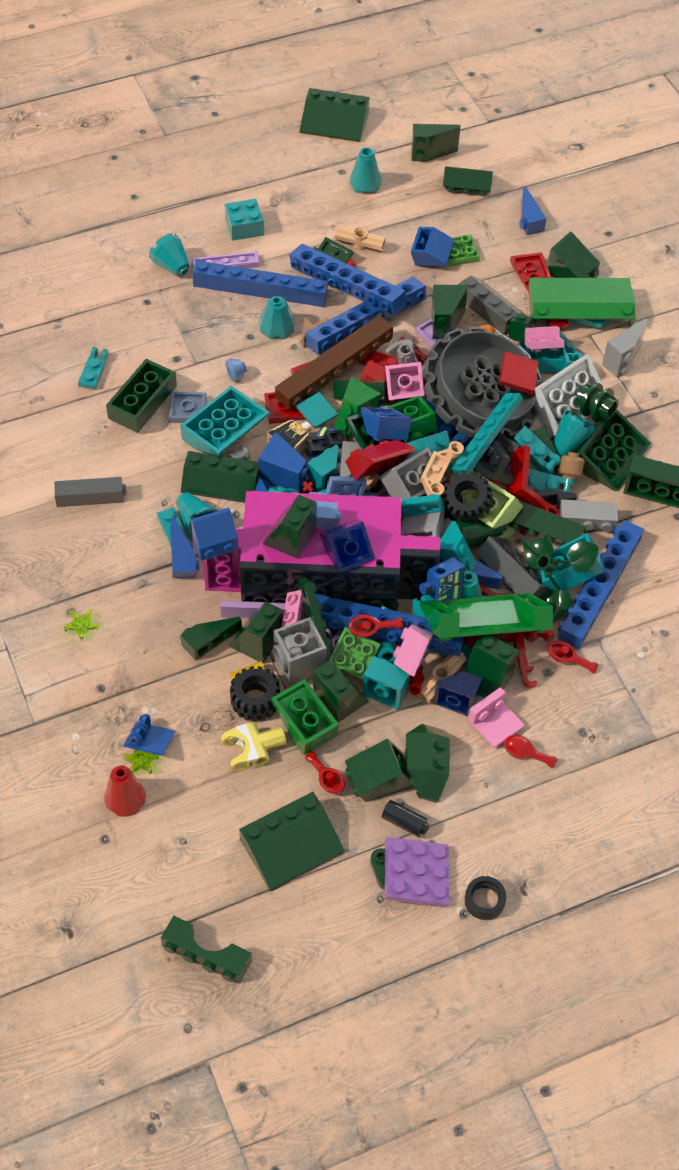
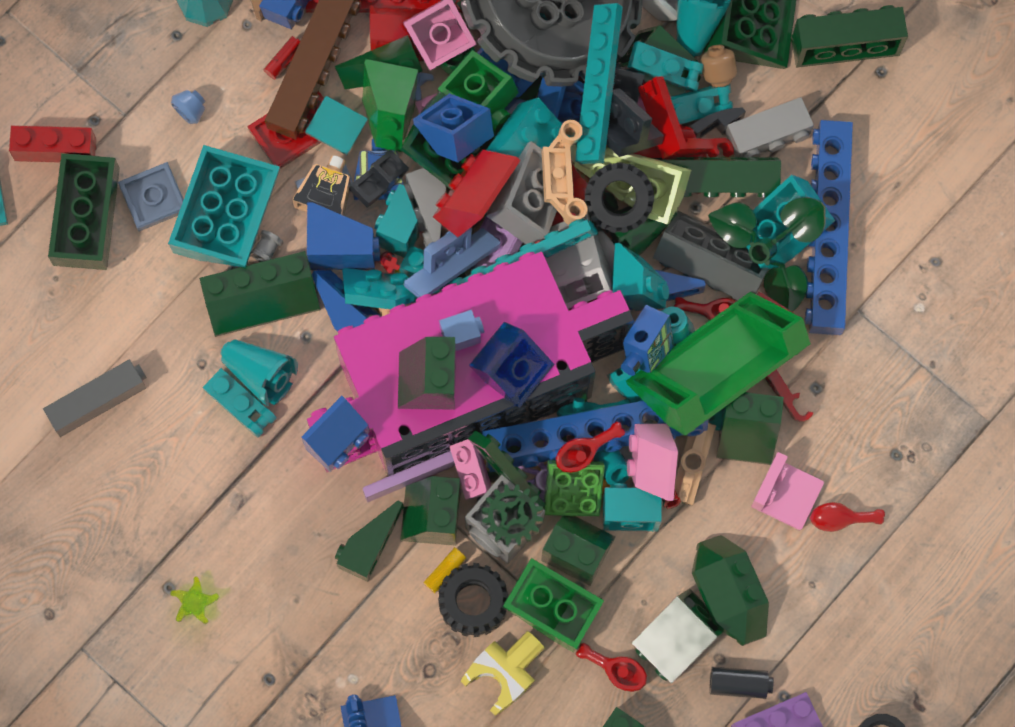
camera: 25 degrees left, 20 degrees up
blue slope [170,518,199,578] -> none
clear blue slope [433,671,482,717] -> none
red piece [548,640,599,673] -> none
none -> red brick [9,125,96,163]
none -> dark green gear [482,484,543,547]

